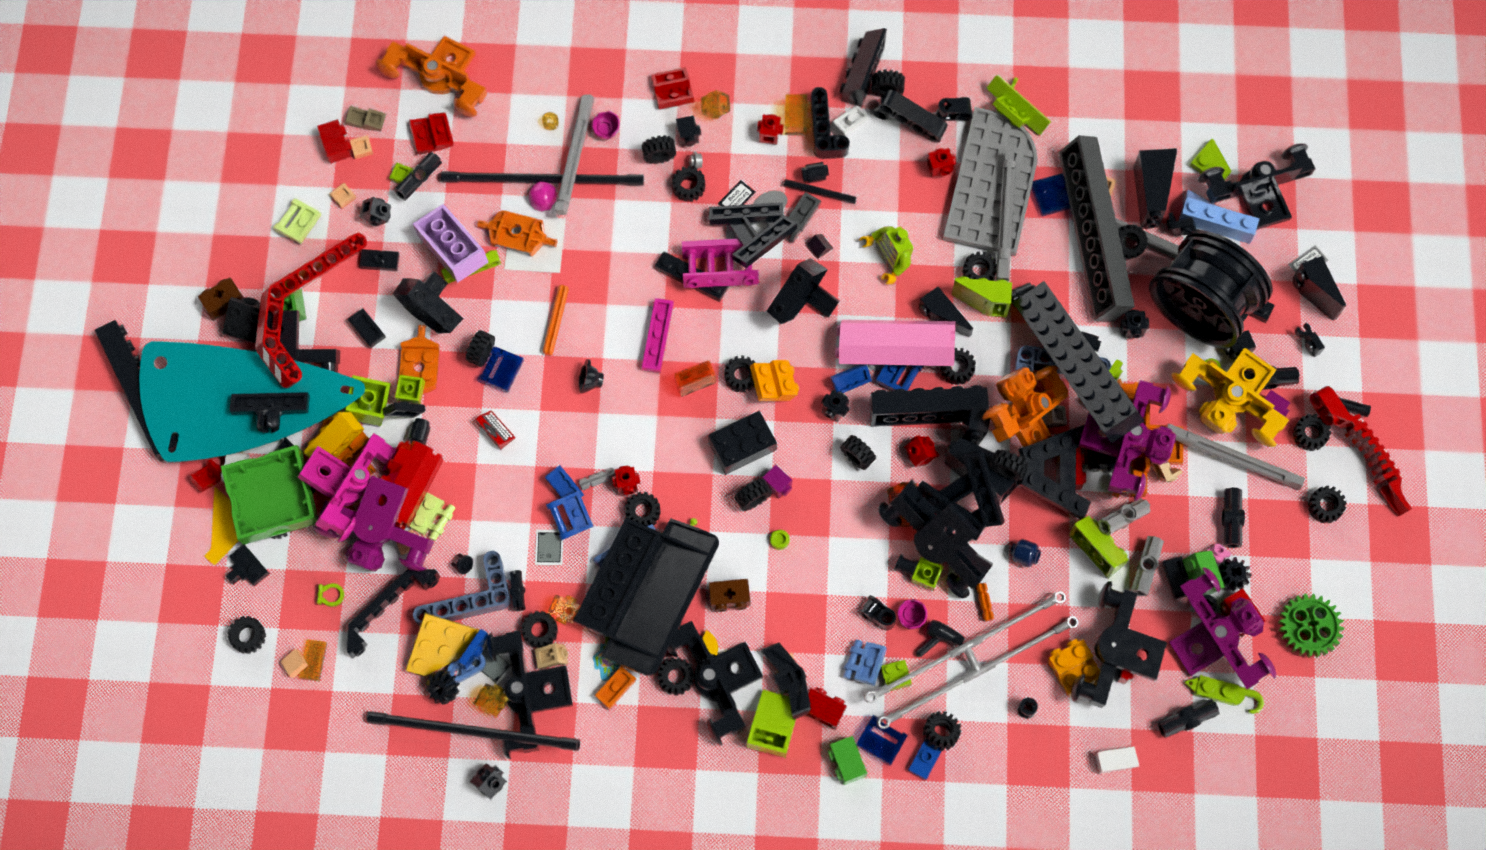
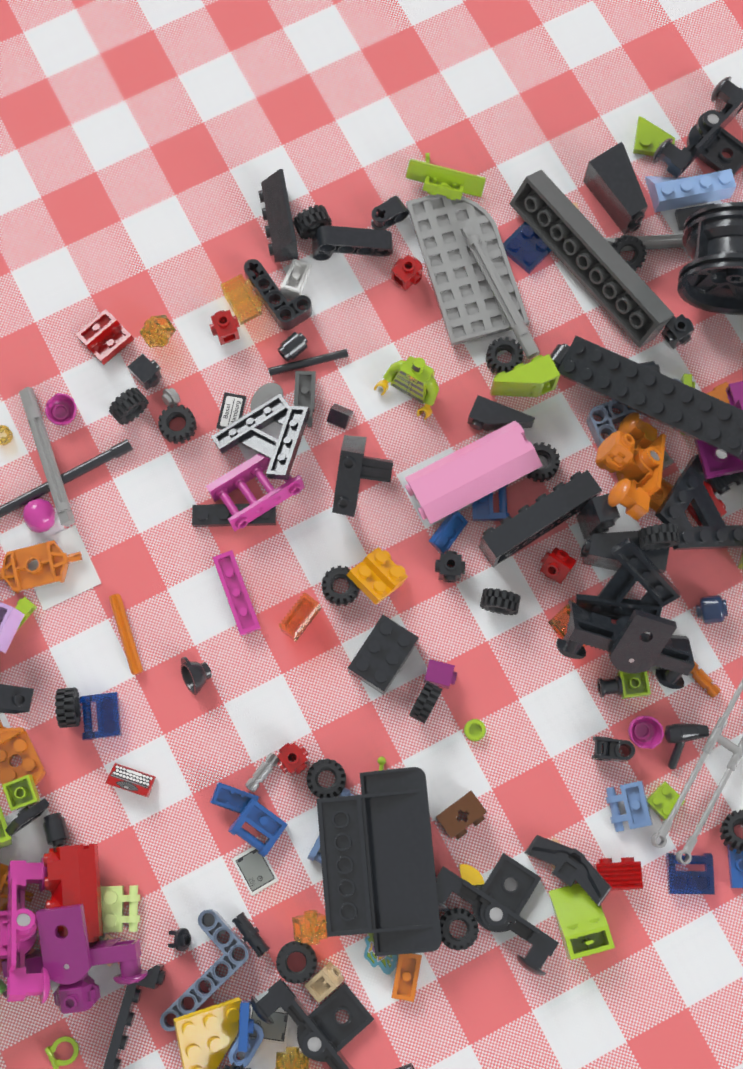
camera: 30 degrees left, 5 degrees up
bright green brick [827,736,868,785] -> none
black bracket [1167,212,1197,236] -> none

